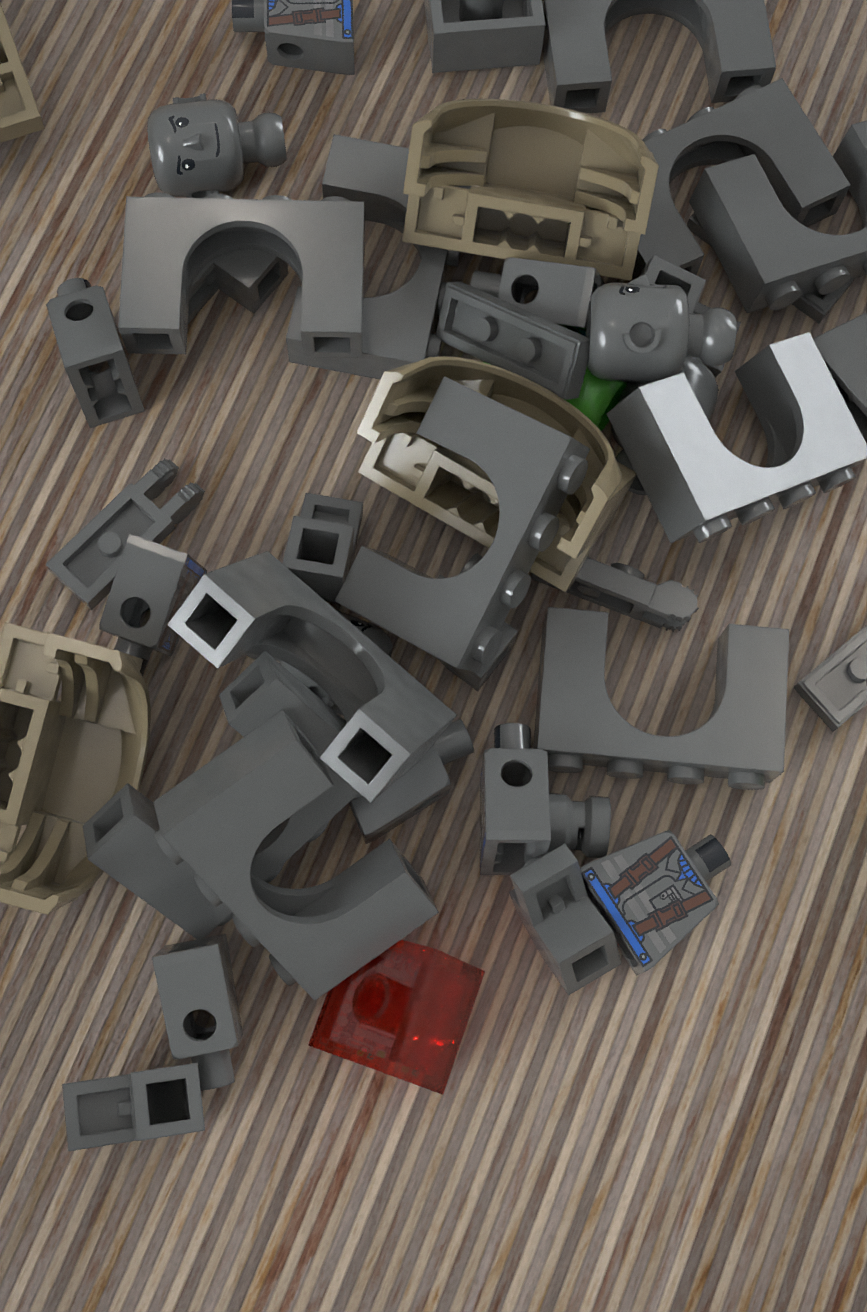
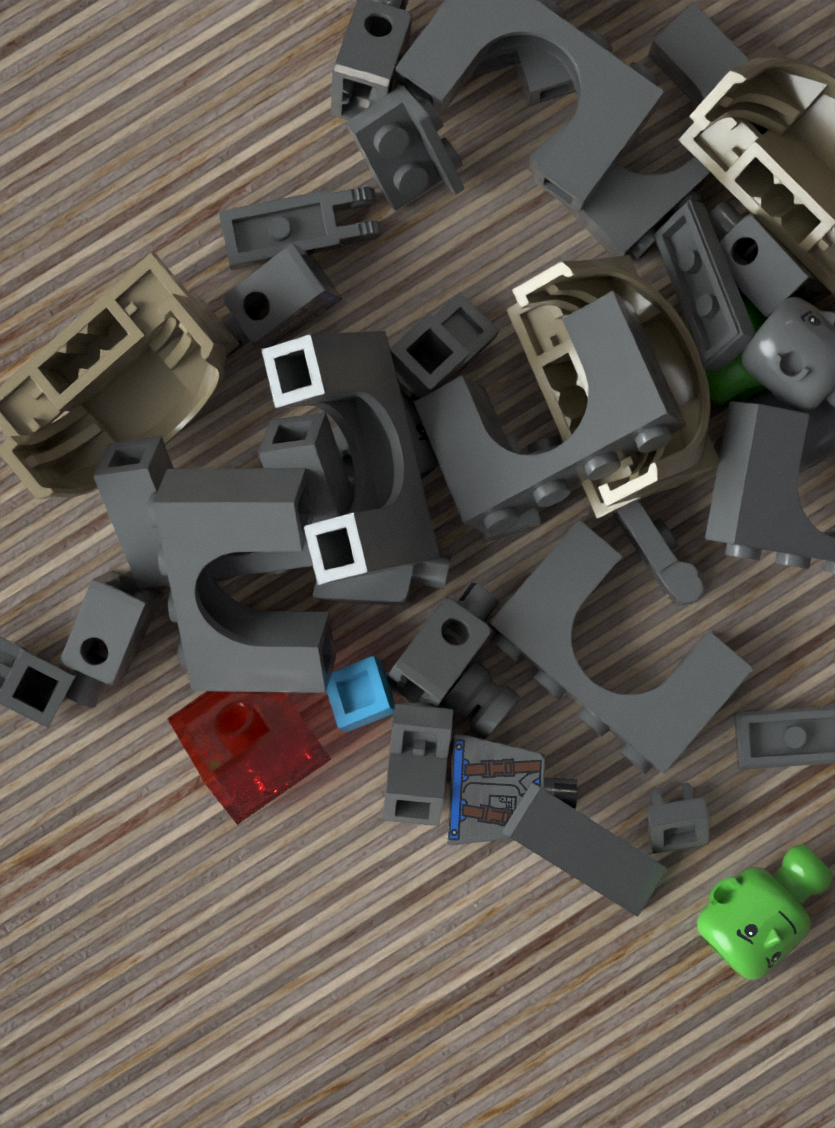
camera: 40 degrees right, 10 degrees up
none -> dark azure tile [326,655,395,733]
none -> dark grey bracket [345,85,465,211]
none -> dark grey tile [502,783,668,917]
none -> dark grey tile [648,783,709,854]

